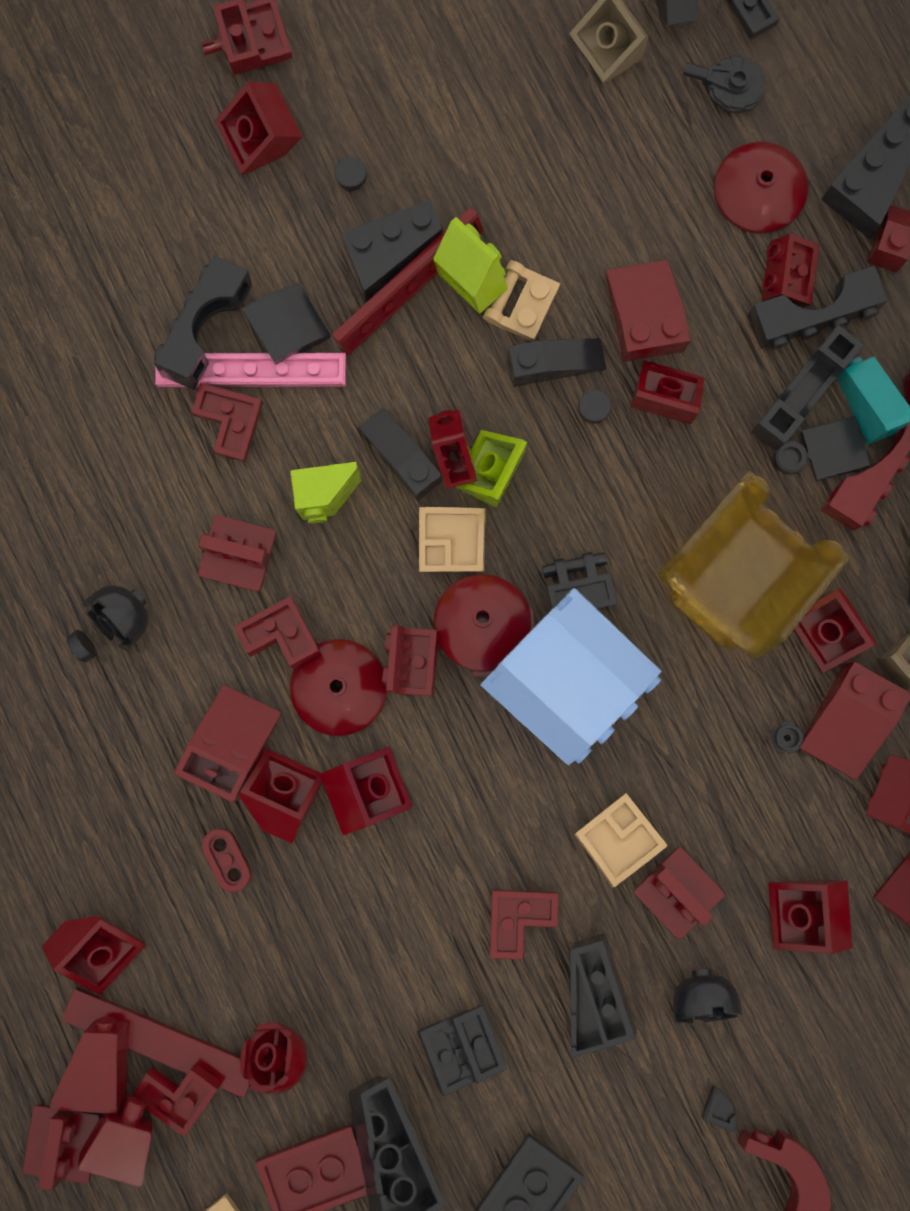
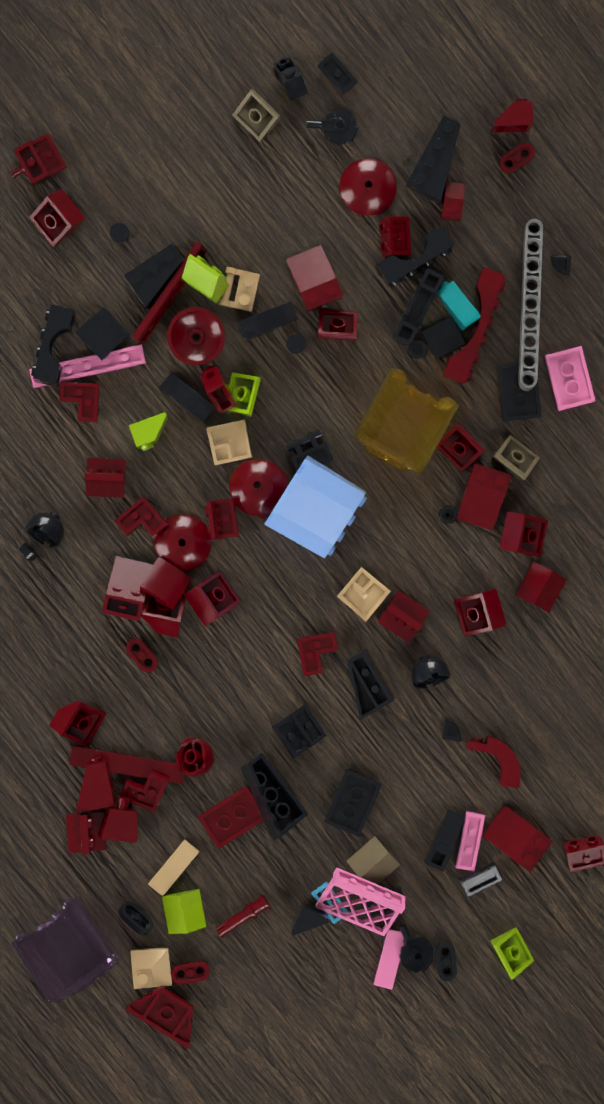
camera: 10 degrees left, 5 degrees up
none -> dark red slope [140,557,192,610]
none -> dark red dish [167,307,225,365]

